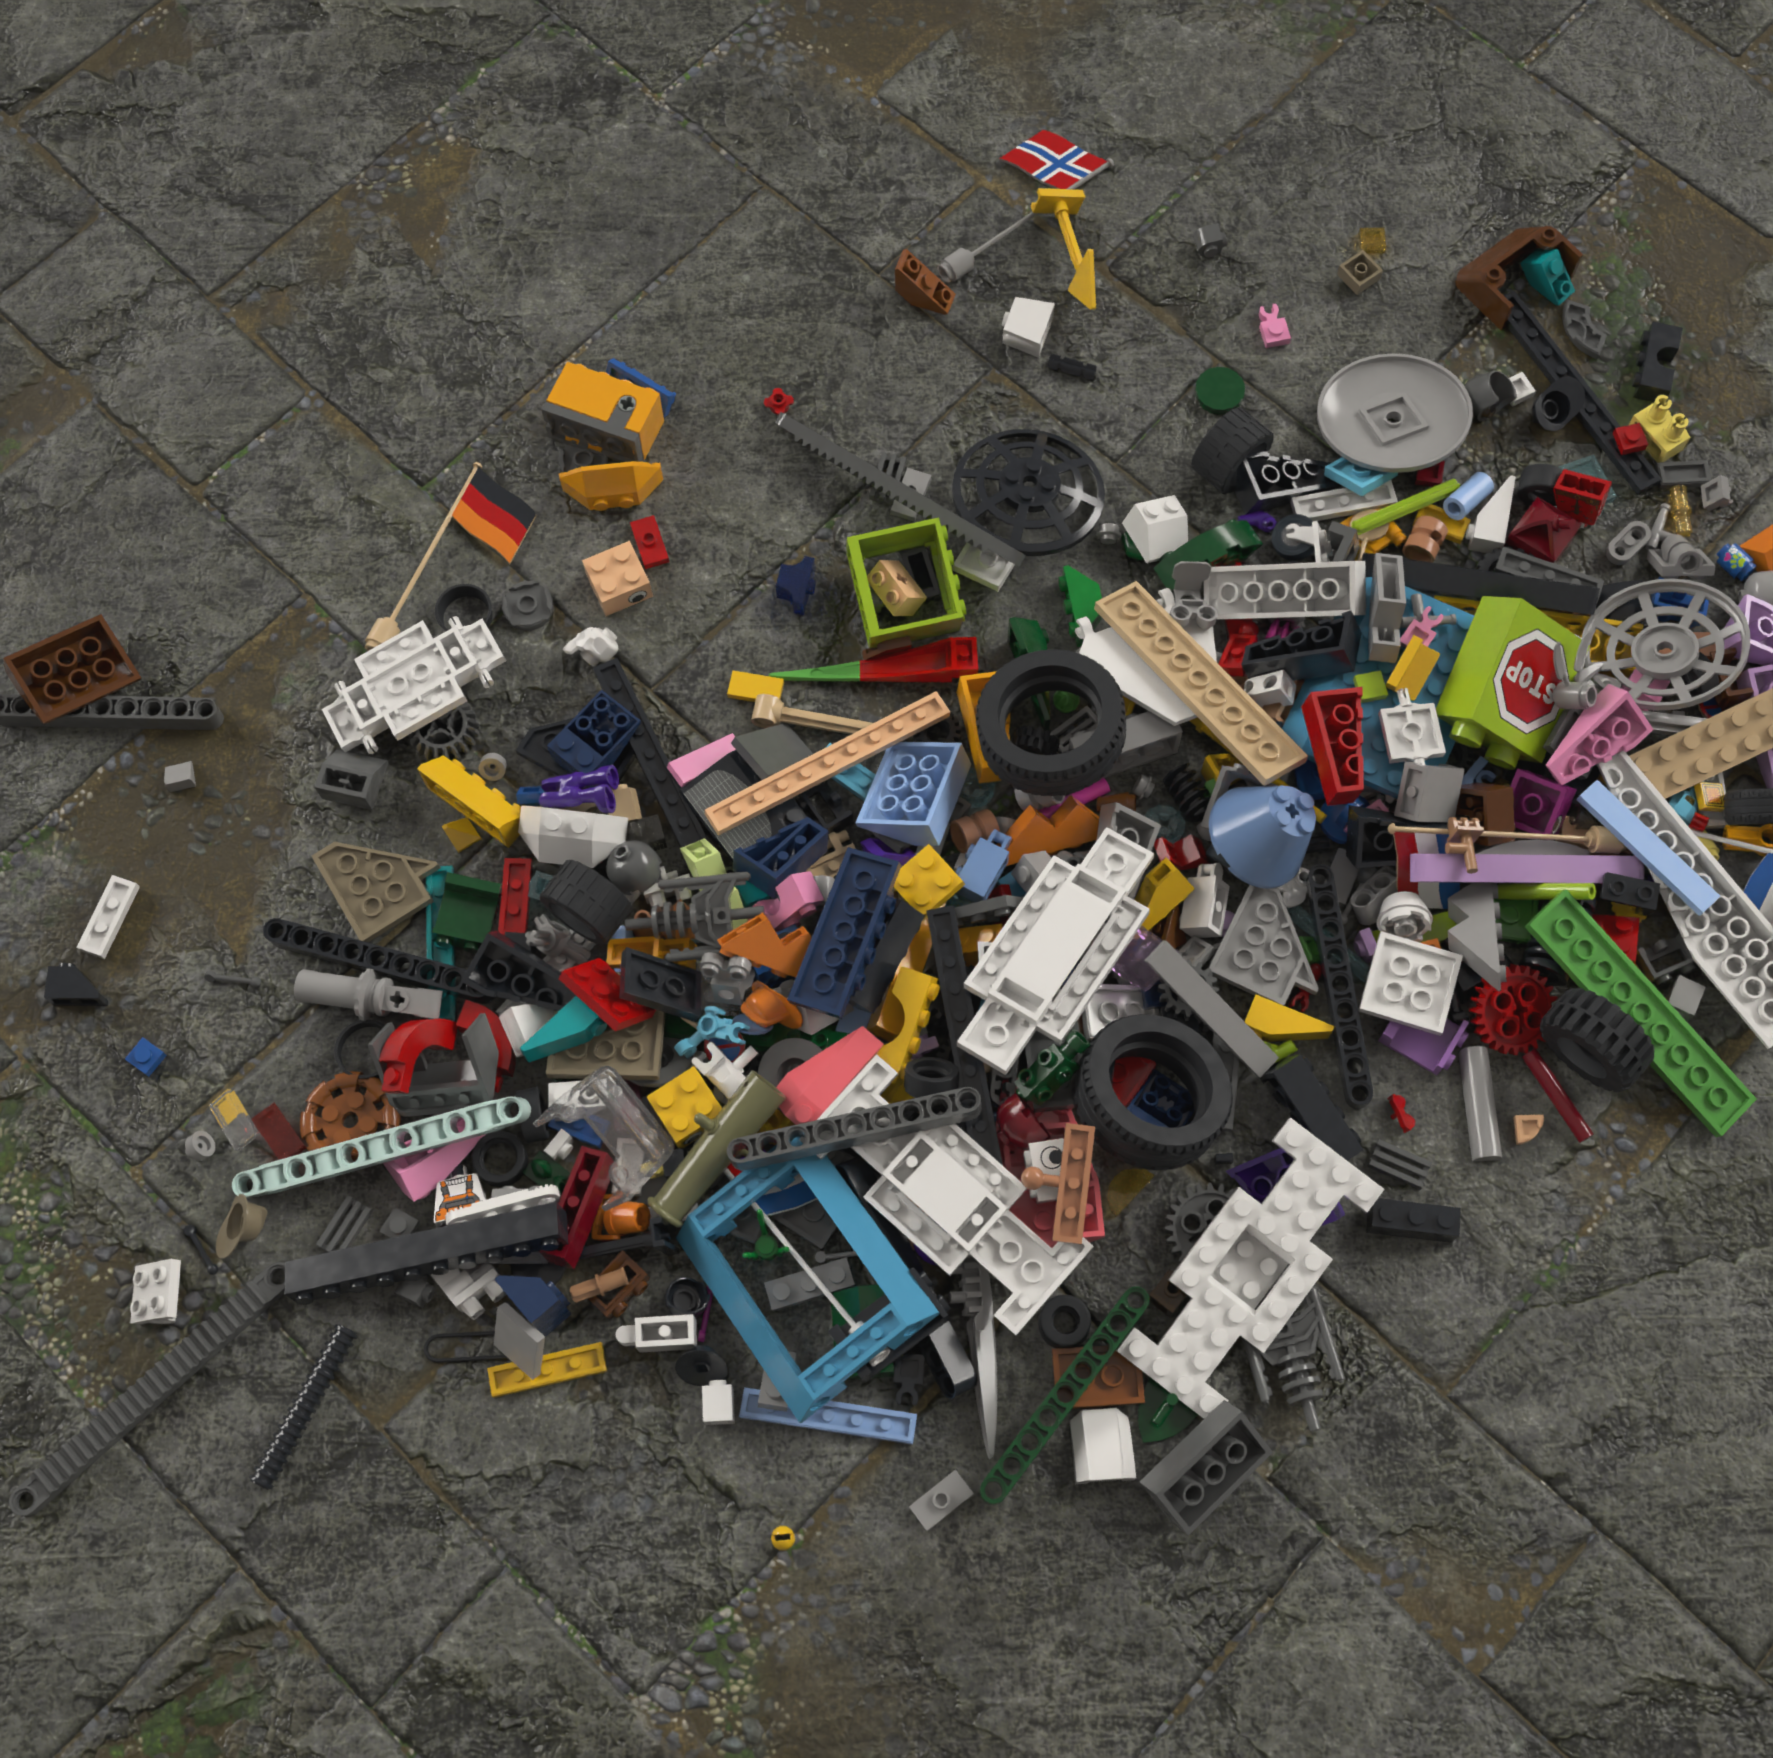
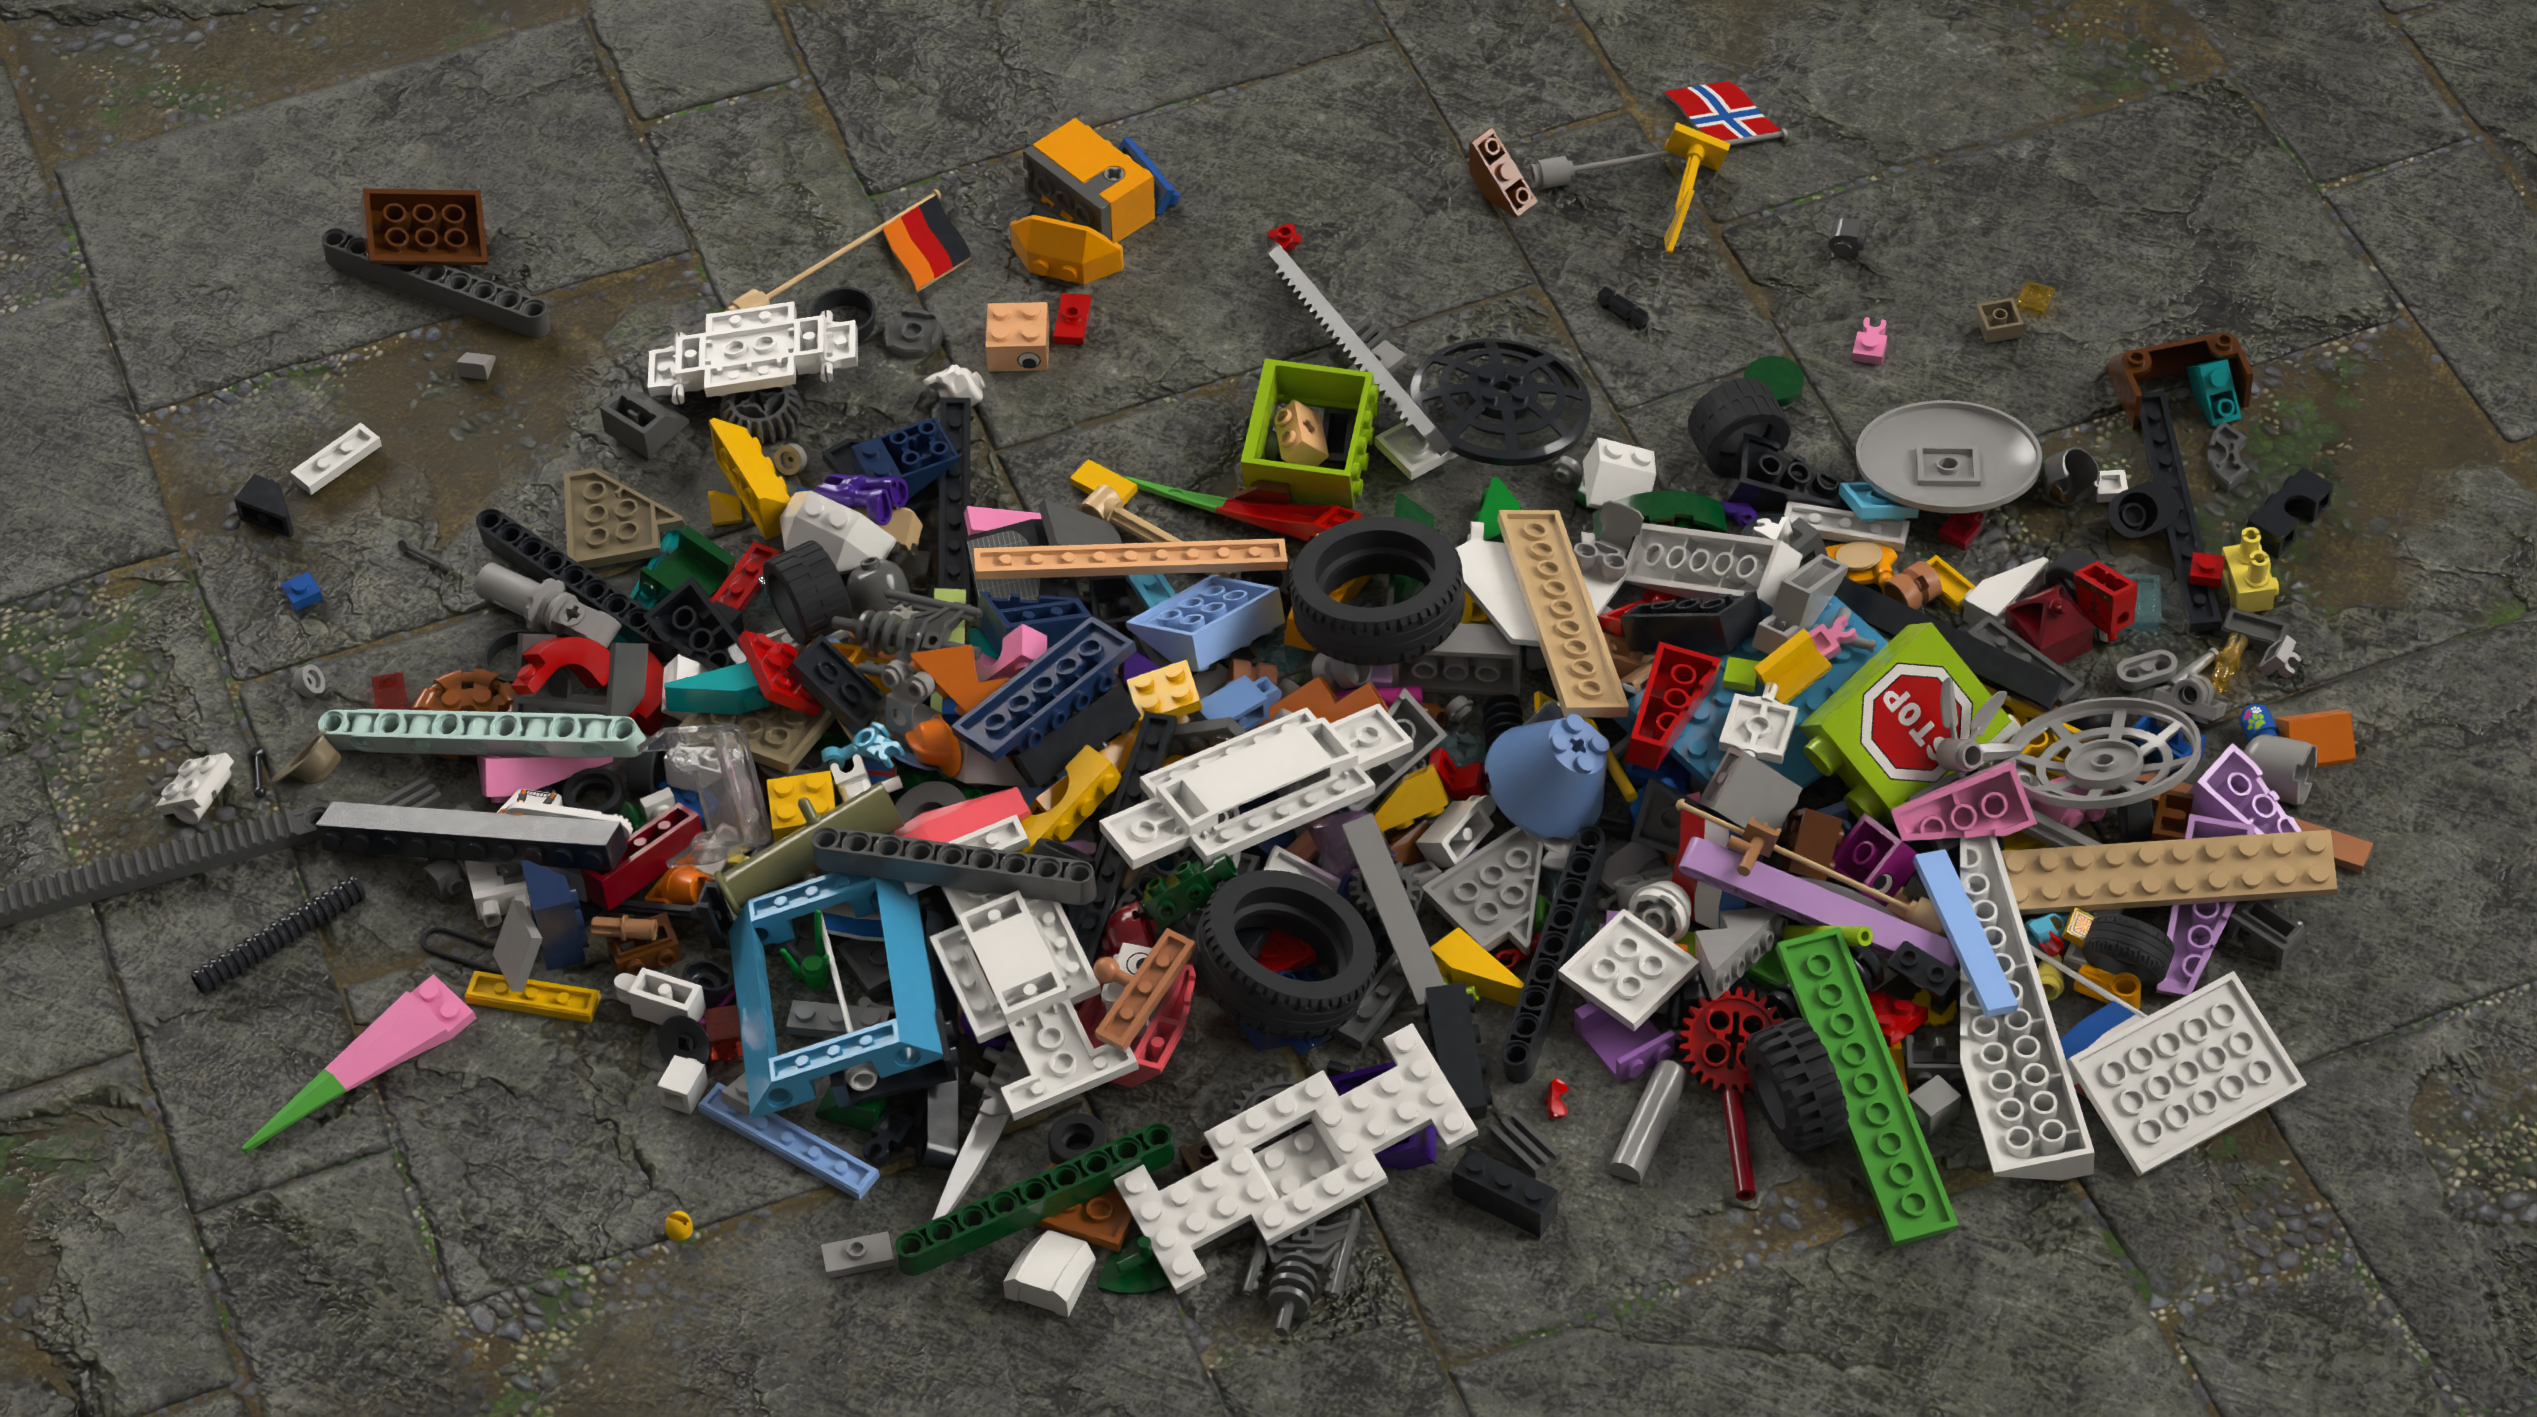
camera: 25 degrees right, 20 degrees down
clear tile [208,1089,260,1151] -> none
light grey bush [525,914,591,964] -> none
clear blue brick [775,556,816,615] -> none
white torso [1002,297,1055,358] -> none
clear yellow tile [1107,1168,1155,1217] -> none
dark grey brick [1140,1400,1273,1535] -> none
white leg [1244,670,1297,708] -> none
lime axle [1351,479,1460,535] -> none
light blue brick [1443,472,1494,520] -> none
light nougat tile [1513,1115,1544,1145] -> none
none -> bright pink plate [242,974,477,1153]
none -> clear red brick [704,1005,743,1061]

